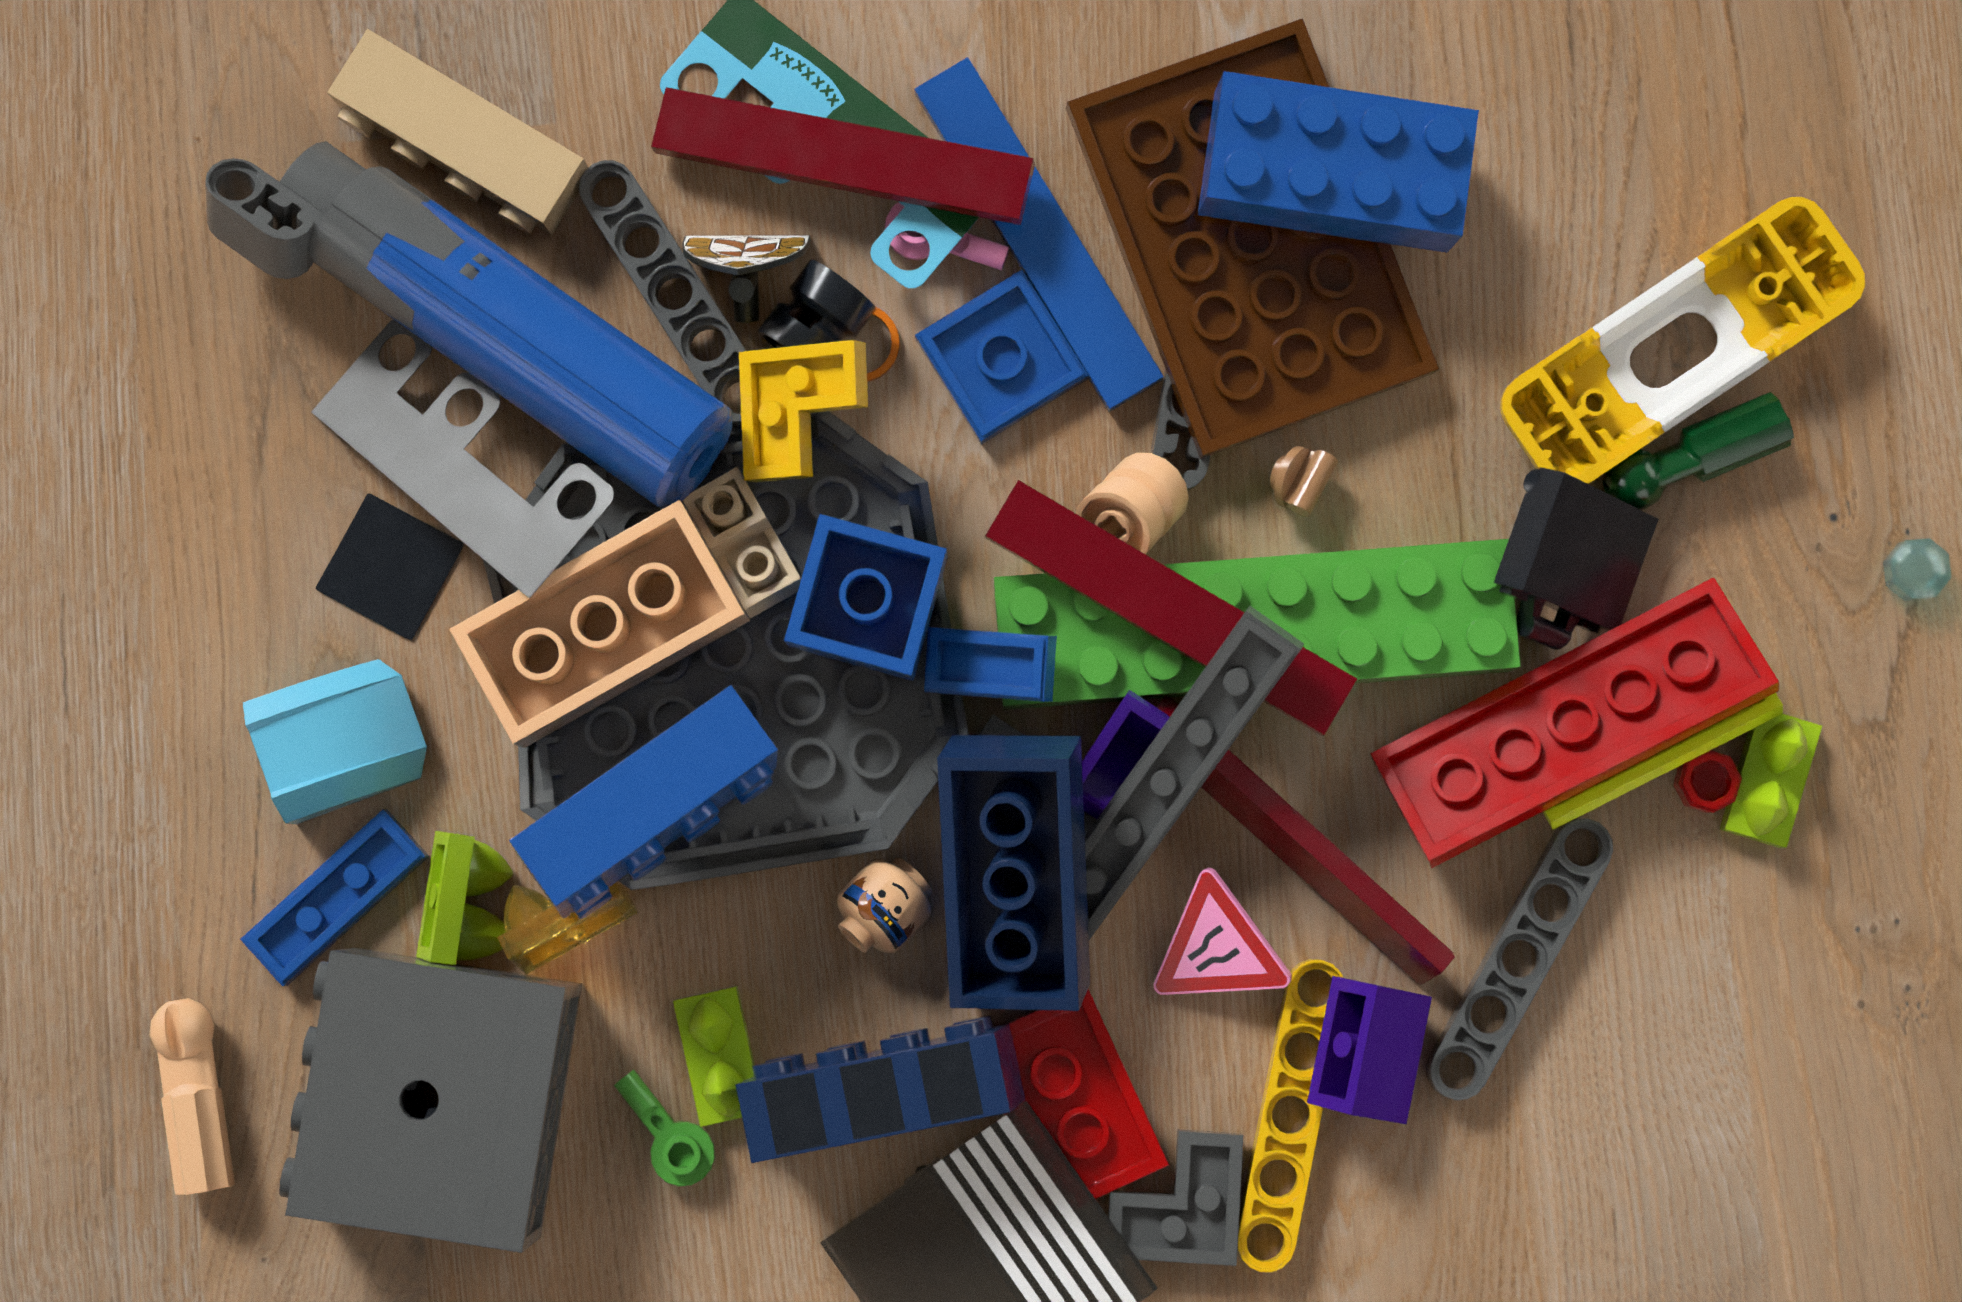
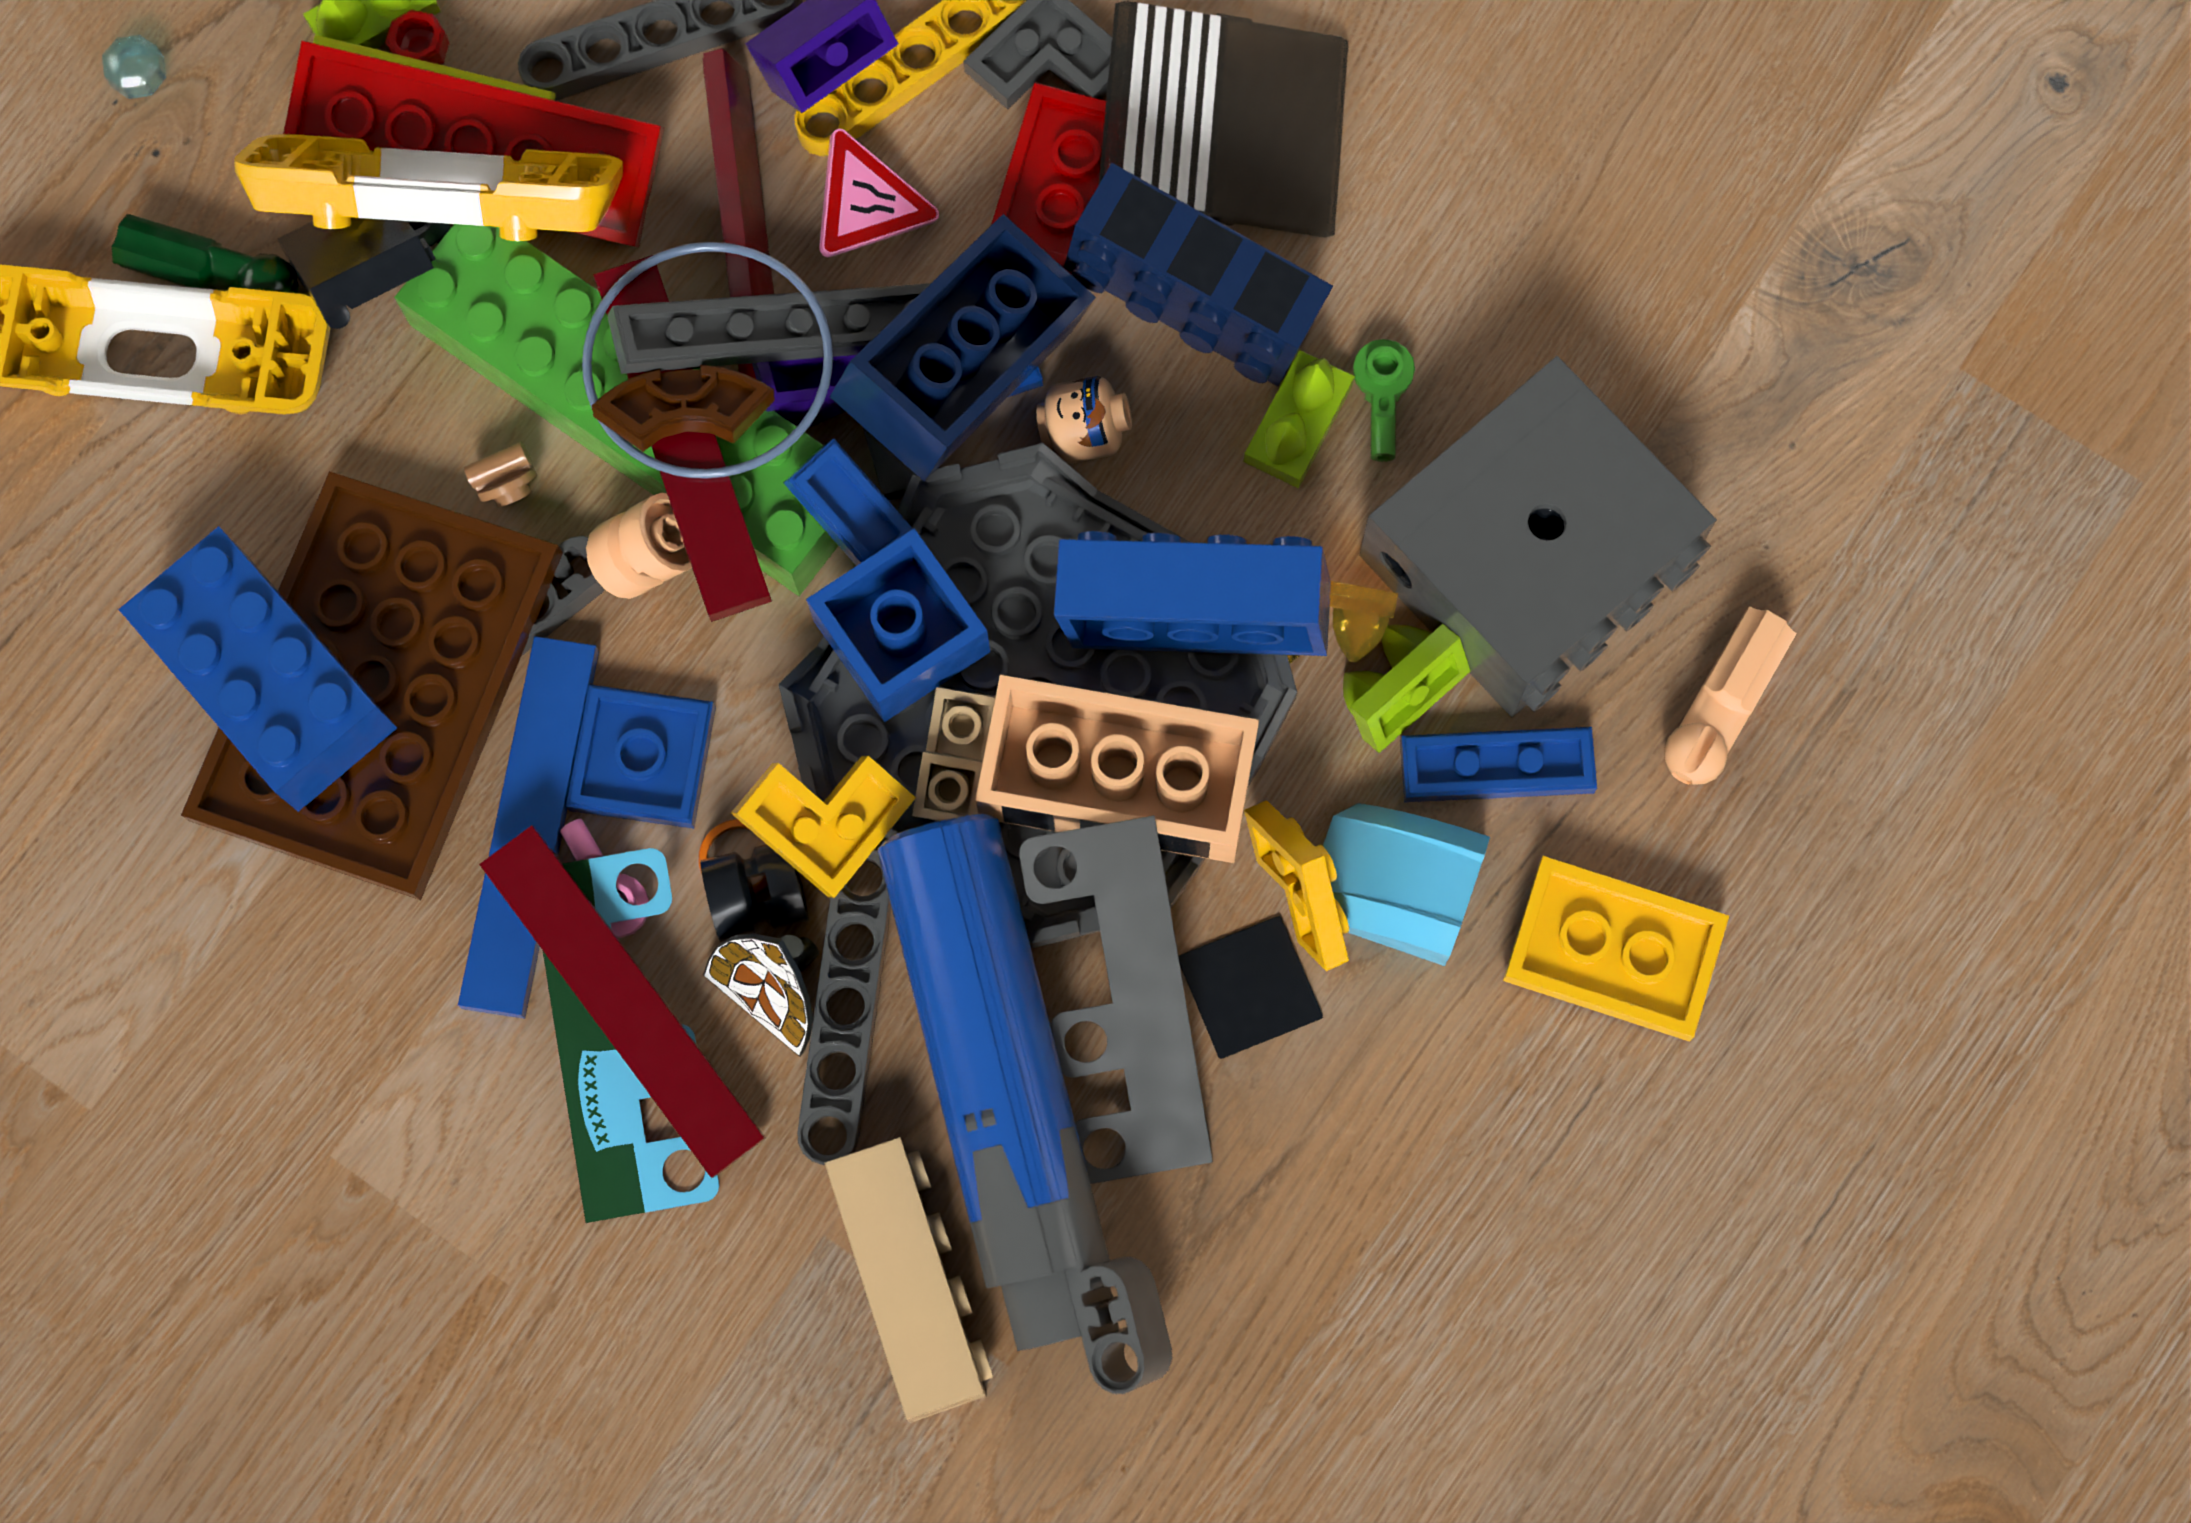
camera: 140 degrees left, 10 degrees down
none -> yellow piece [234,134,623,241]
none -> sand blue piece [582,242,833,479]
none -> reddish brown tile [592,365,775,452]
none -> yellow plate [1244,800,1349,971]
none -> yellow plate [1503,856,1729,1042]

